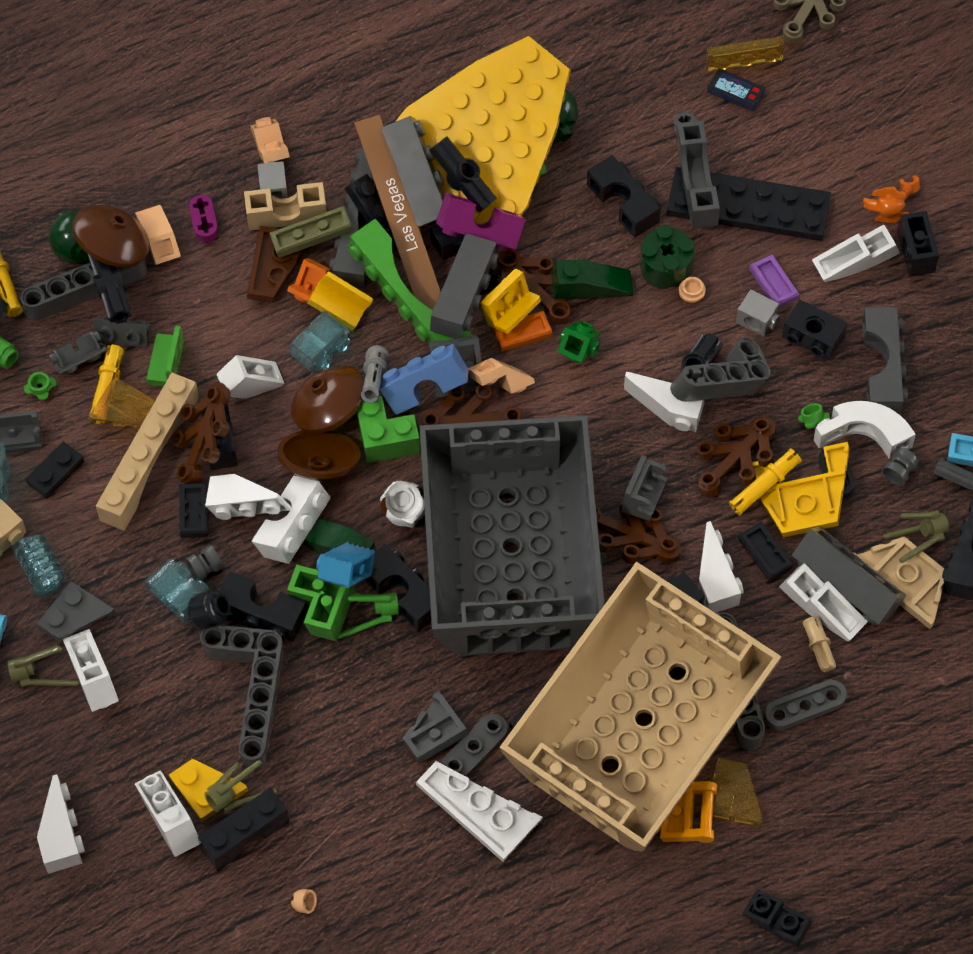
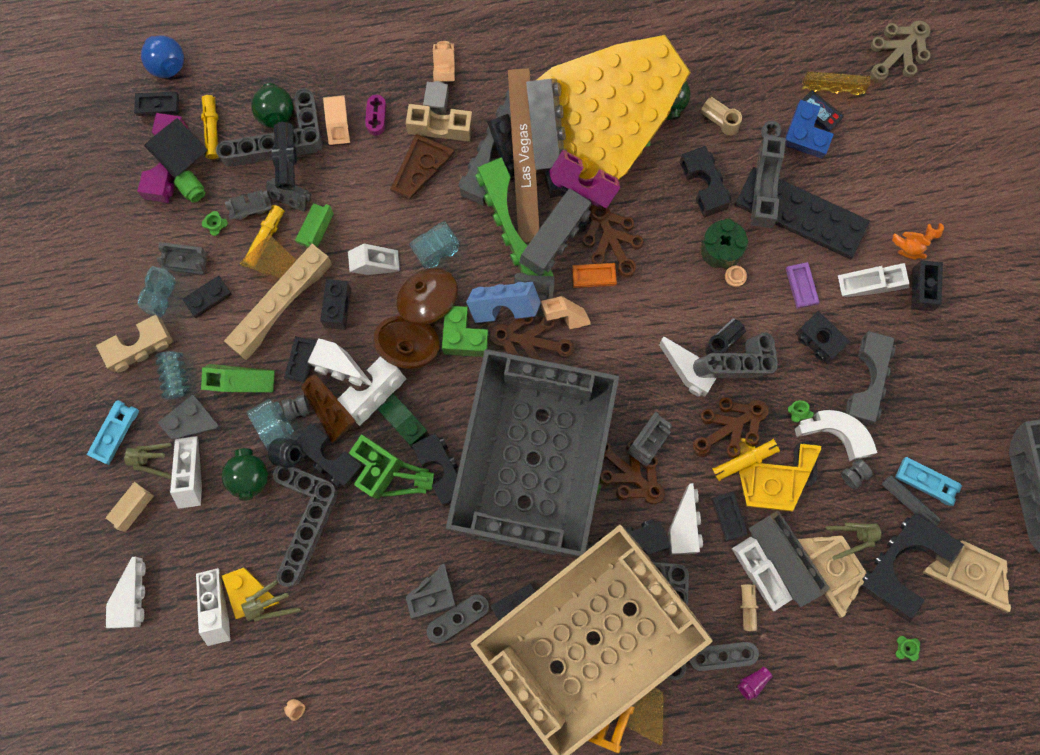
camera: 15 degrees right, 15 degrees up
reddish brown dish [72,205,150,267] -> none
reddish brown plant [172,382,231,484] -> none
black arch [197,787,290,872] -> none
olive tile [270,206,353,258] -> none
orange bracket [287,258,331,303] -> none
yellow panel [307,272,373,331] -> none
dark azure brick [316,542,375,588] -> none
light grey pin [361,345,390,403] -> none
white hair [380,480,425,528] -> none
white wing [416,761,543,862] -> none
black piece [429,136,497,213] -> none
yellow bracket [480,269,541,334] -> none
dark green slope [551,259,634,299] -> none
green brick [558,321,600,363] -> none
light grey brick [736,289,780,337] -> none
none -> tan panel [106,482,154,532]
none -> bright green slope [201,364,275,392]
none -> dark green brick [222,448,268,501]
none -> reddish brown wing [301,375,356,443]
none -> tan piece [700,97,742,135]
none -> magenta cone [737,667,773,700]
none -> blue brick [785,100,834,159]

